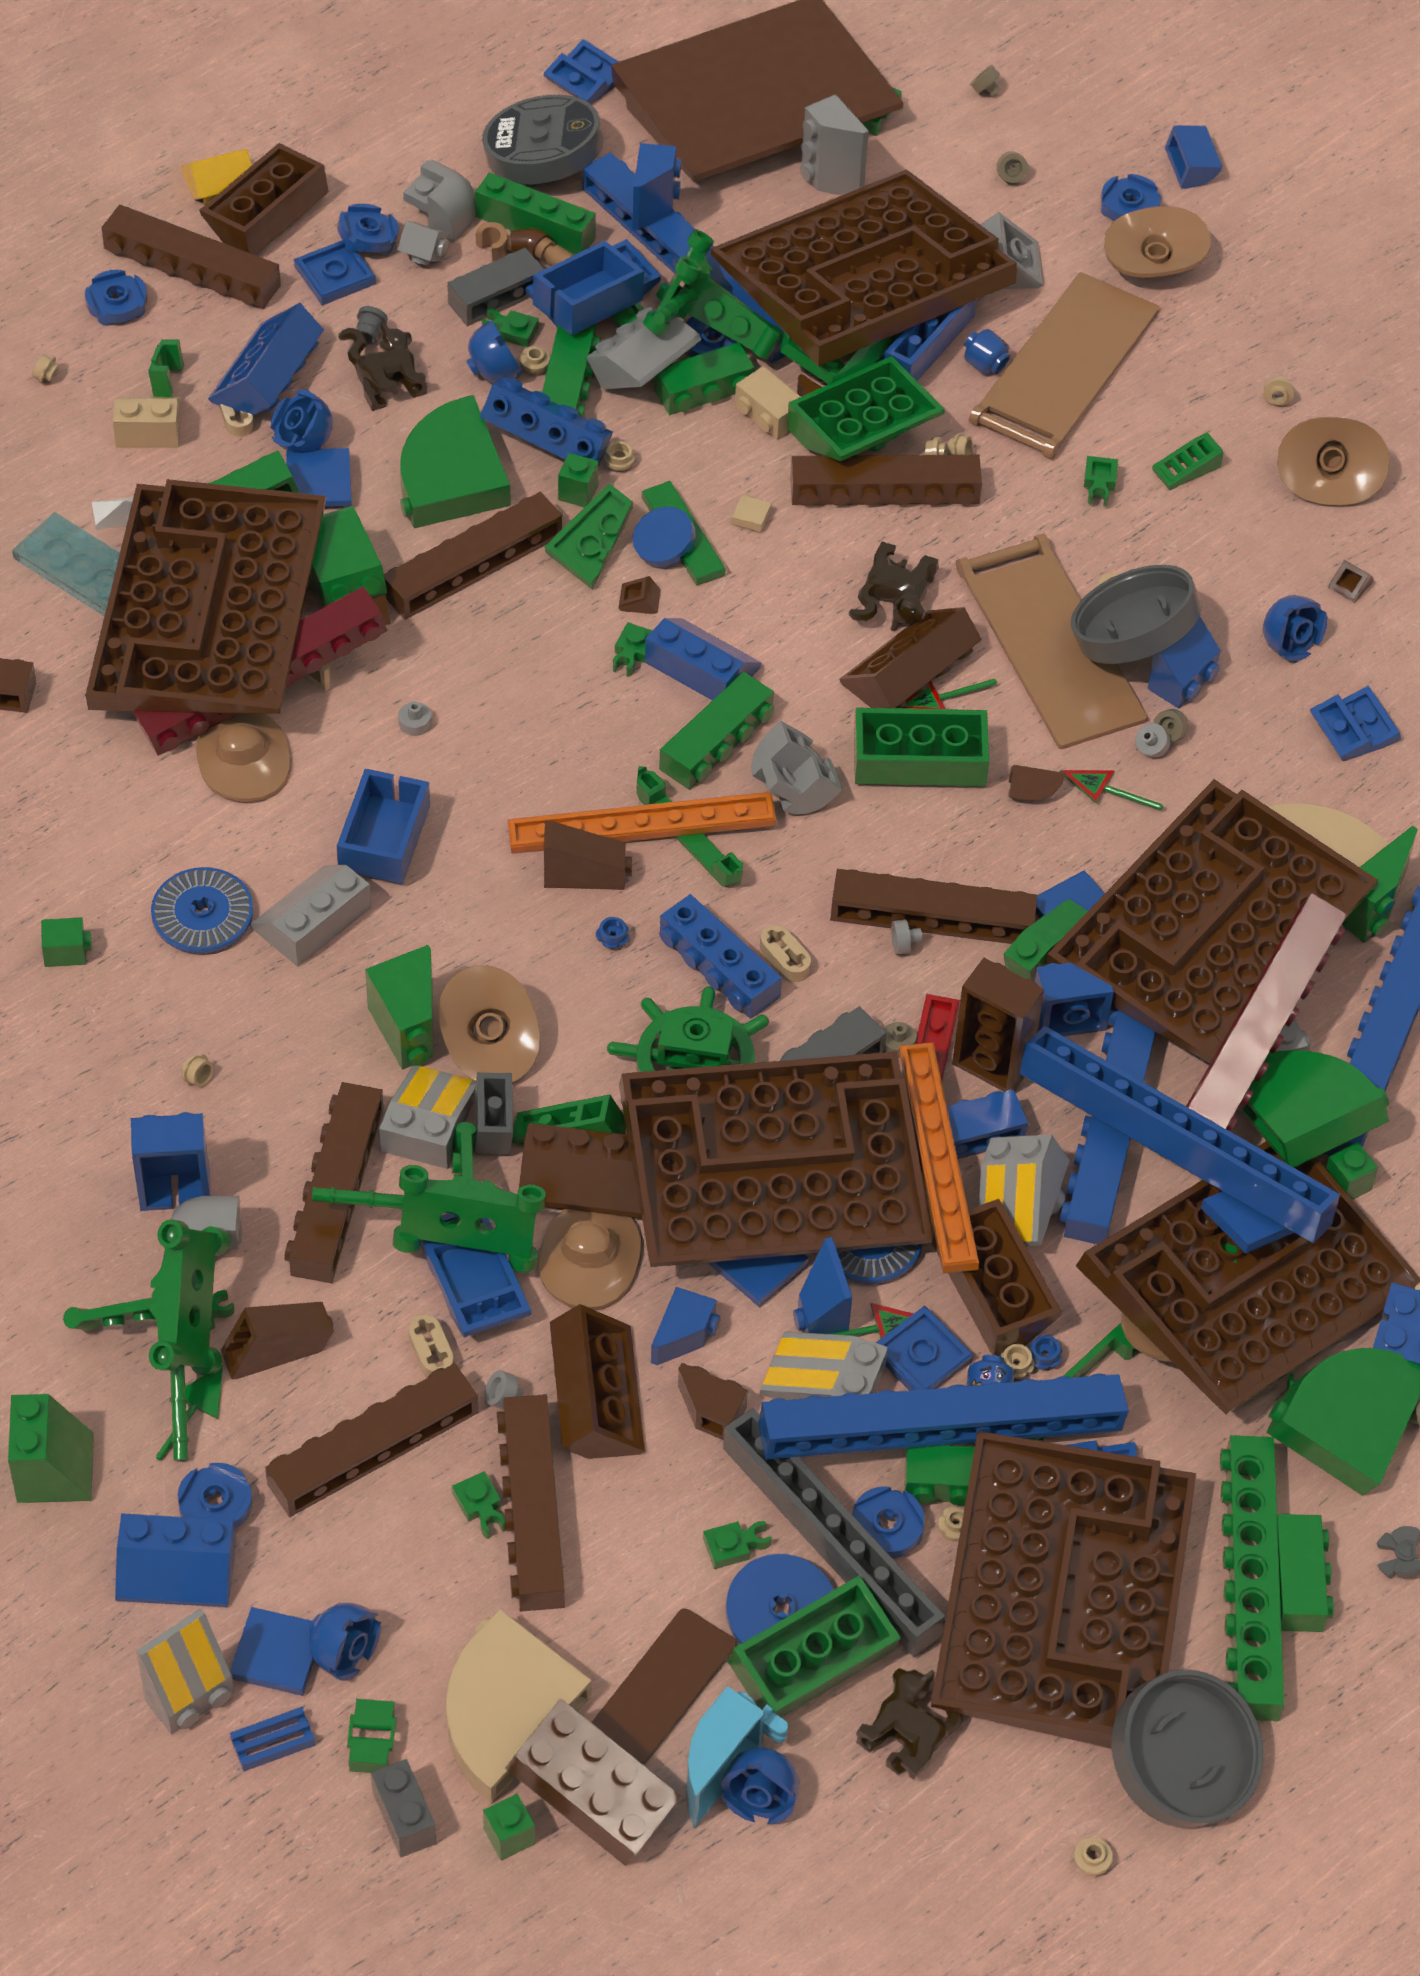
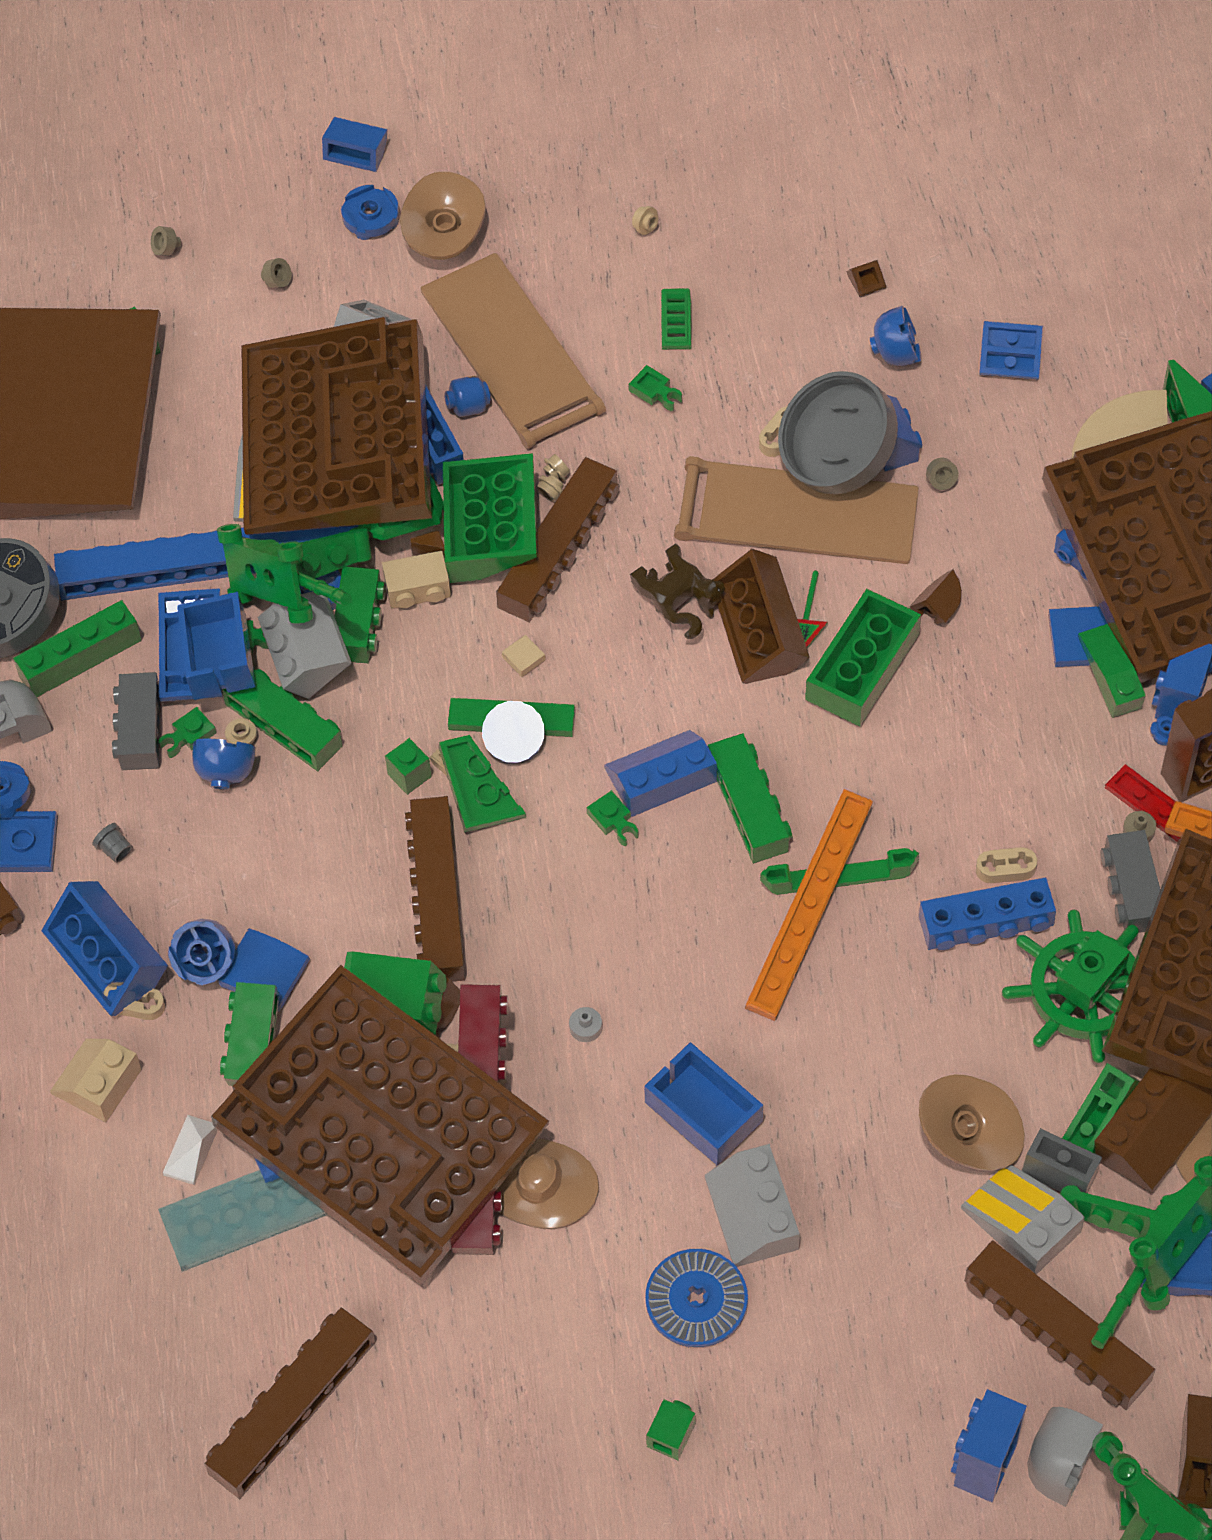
camera: 55 degrees left, 5 degrees up
green piece [148,339,184,397] -> none
tan plate [182,1054,214,1087] -> none
dark brown animal [338,321,428,411] -> none
green slope [365,945,434,1070] -> none
light grey brick [397,221,449,266] -> none
green brick [400,395,511,529] -> none
medium nougat piece [475,222,573,266] -> none
blue brick [480,377,613,466] -> none
reddish brown slope [544,821,632,890] -> none
blue plate [596,917,629,949] -> none
tan plate [604,441,635,471] -> none
reddish brown slope [618,576,661,614] -> none
blue slope [633,143,681,230] -> none
light grey brick [751,720,843,814] -> none
light grey slope [800,94,869,195] -> none
reddish brown brick [830,869,1038,944] -> none
light grey tile [891,920,922,955] -> none
piece [1060,770,1163,810] -> none
light grey tile [1135,723,1171,758] -> none
medium nougat hat [1277,417,1390,506] -> none

